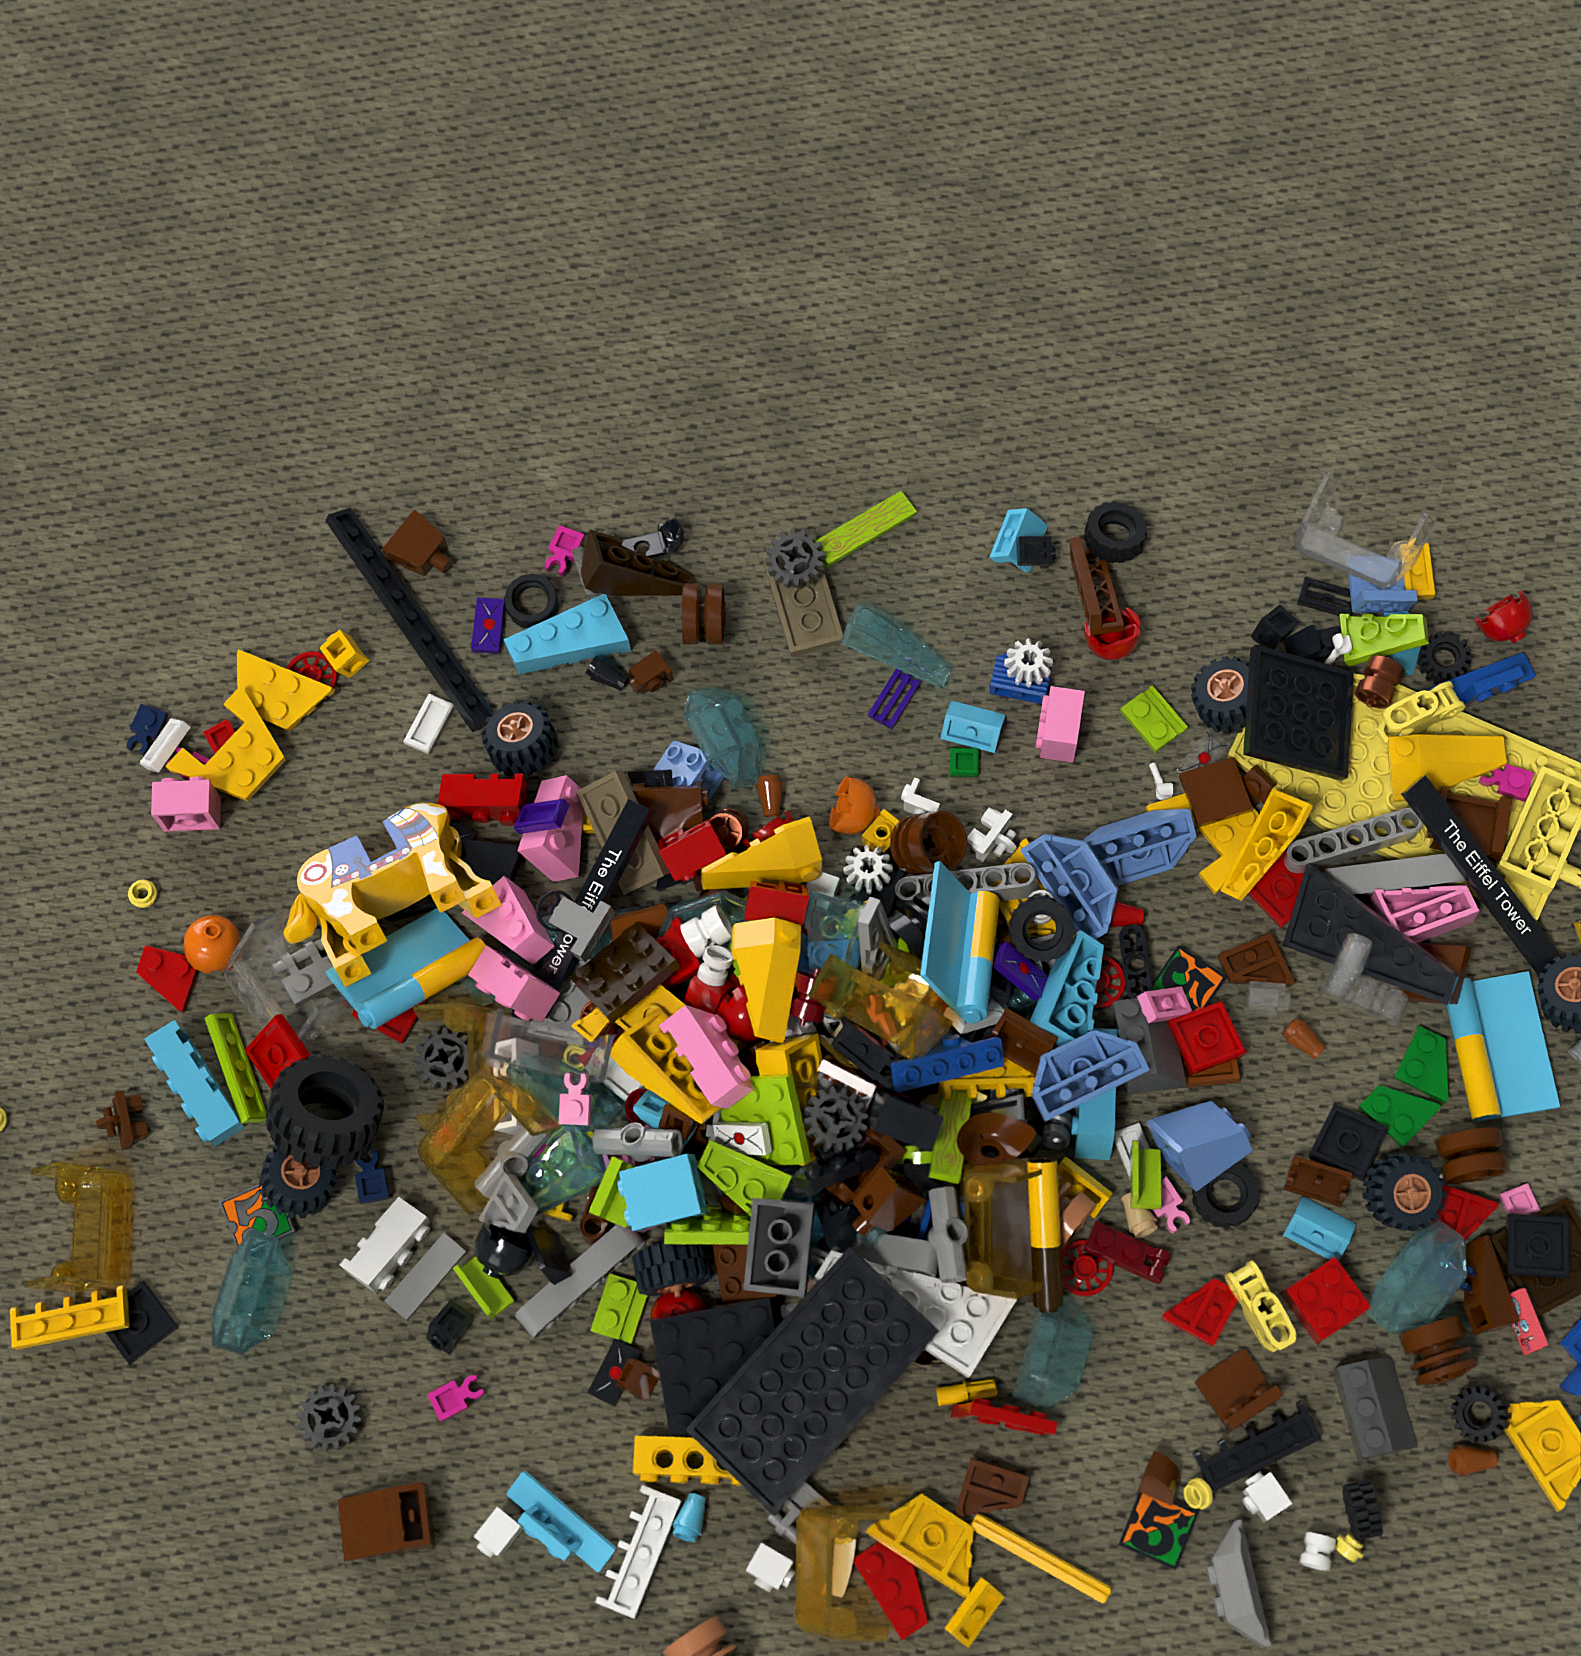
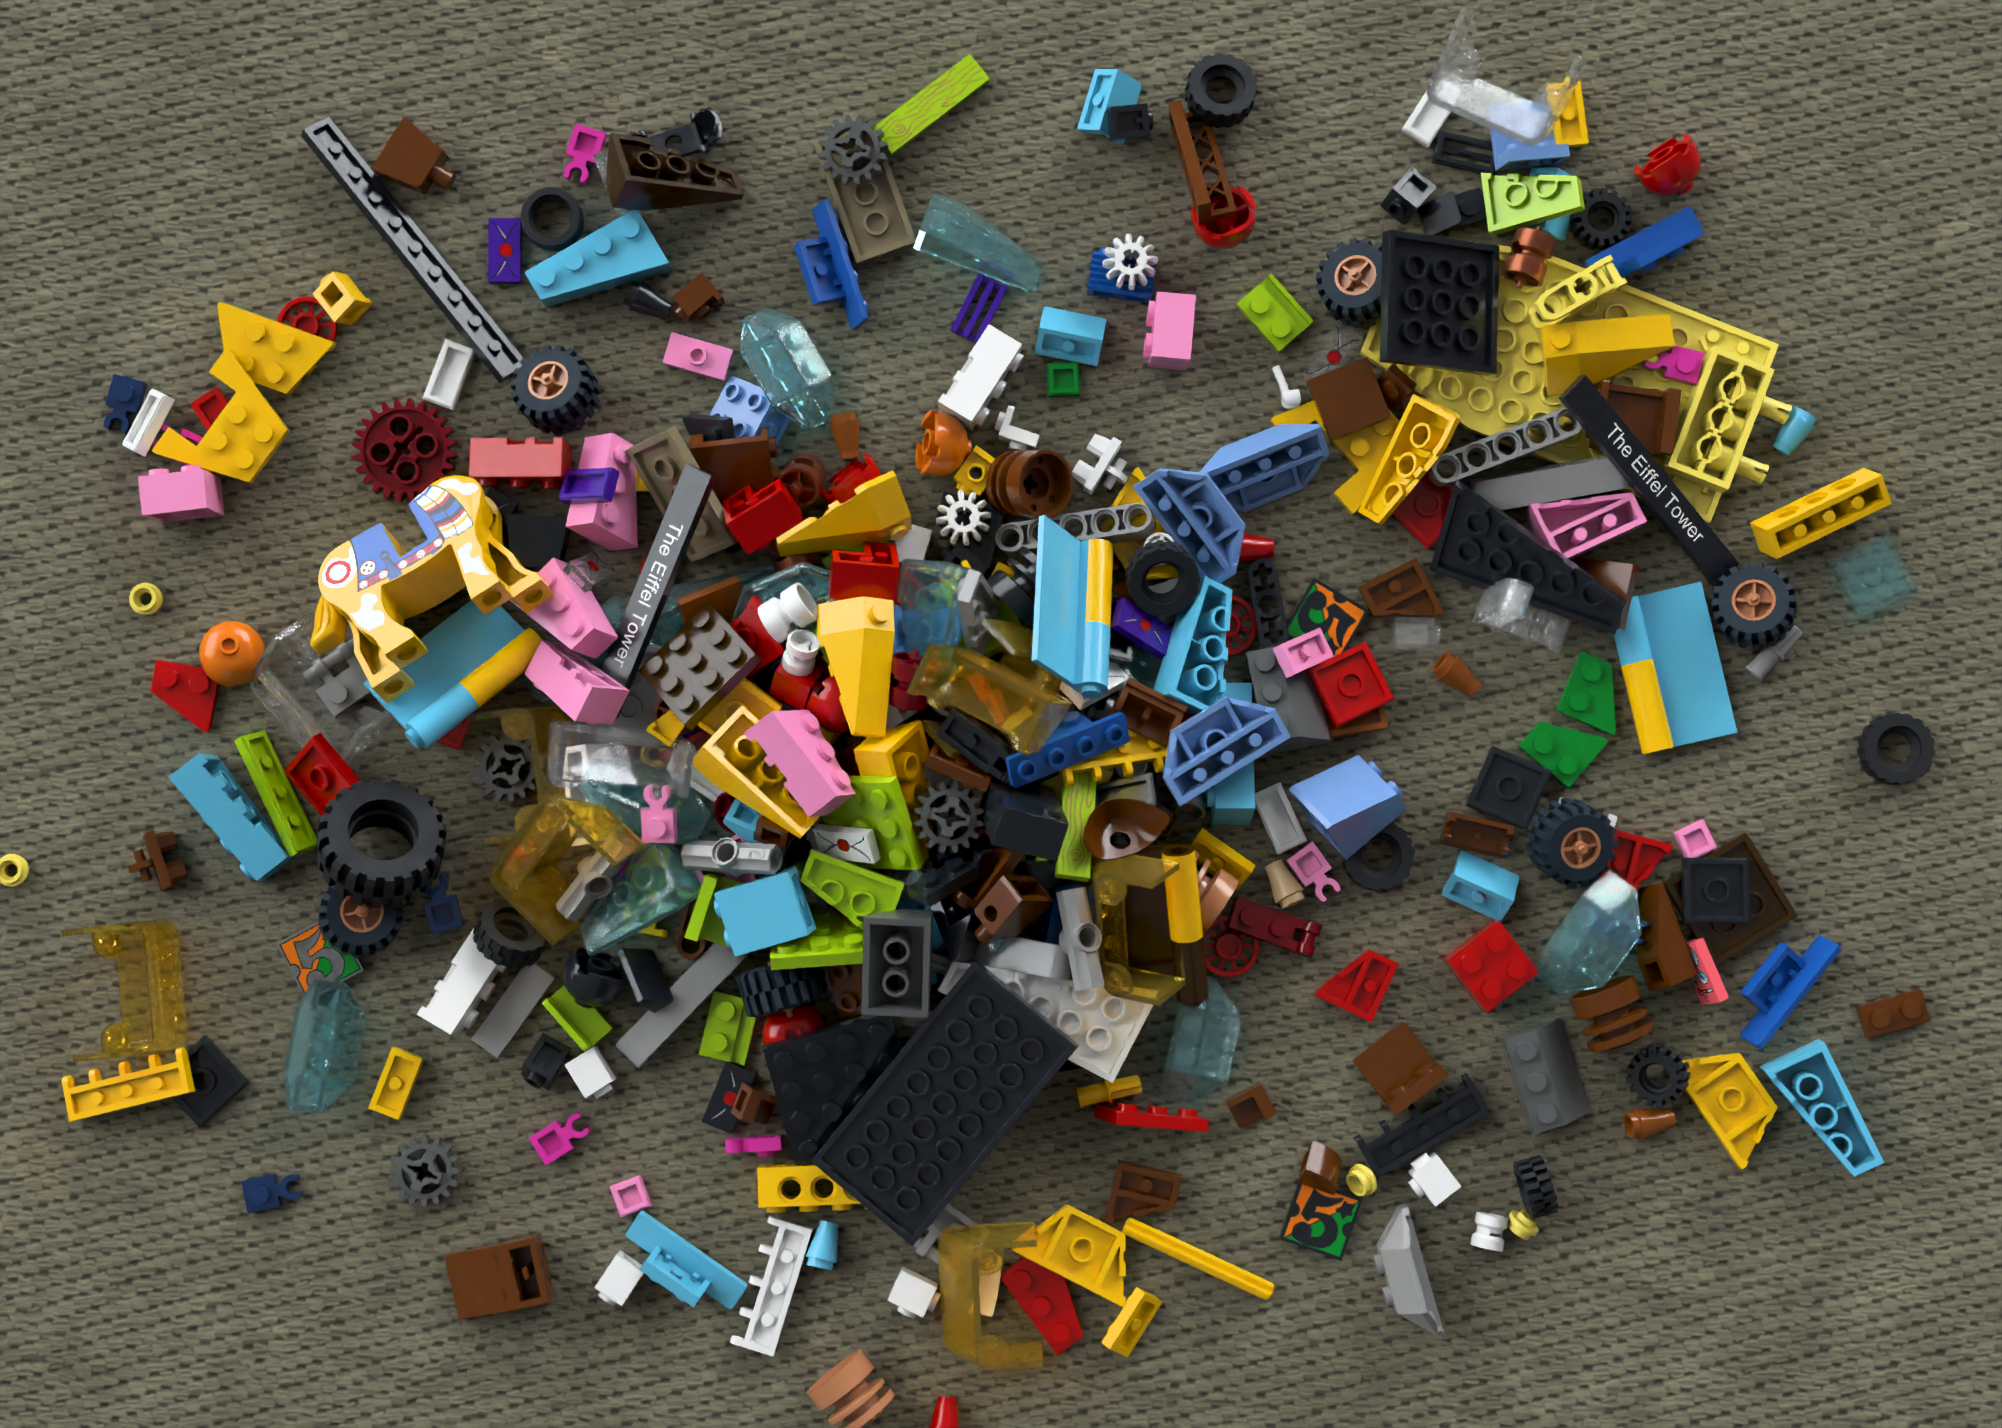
camera: 10 degrees left, 15 degrees up
light grey wing [478,1172,539,1233] -> none
light grey piece [536,890,615,963] -> none
reddish brown wheel [682,583,726,645] -> none
lime panel [1130,1140,1161,1209] -> none
light yellow piece [1225,1260,1296,1352] -> none
white hand [1324,633,1352,665] -> none
reddish brown wheel [1435,1127,1510,1184] -> none
none -> dark blue plate [241,1174,304,1214]
none -> dark red gear [352,398,459,503]
none -> yellow plate [368,1046,425,1120]
none -> black tyre [473,897,550,969]
none -> clear tile [563,551,618,592]
none -> white brick [565,1046,617,1099]
none -> bright pink tile [610,1174,652,1217]
none -> bright pink plate [662,332,734,382]
none -> dark pink plate [725,1134,783,1157]
none -> blue bracket [794,199,869,329]
none -> white wedge [938,325,1024,431]
none -> reddish brown panel [1225,1082,1277,1128]
none -> white tile [1401,76,1463,148]

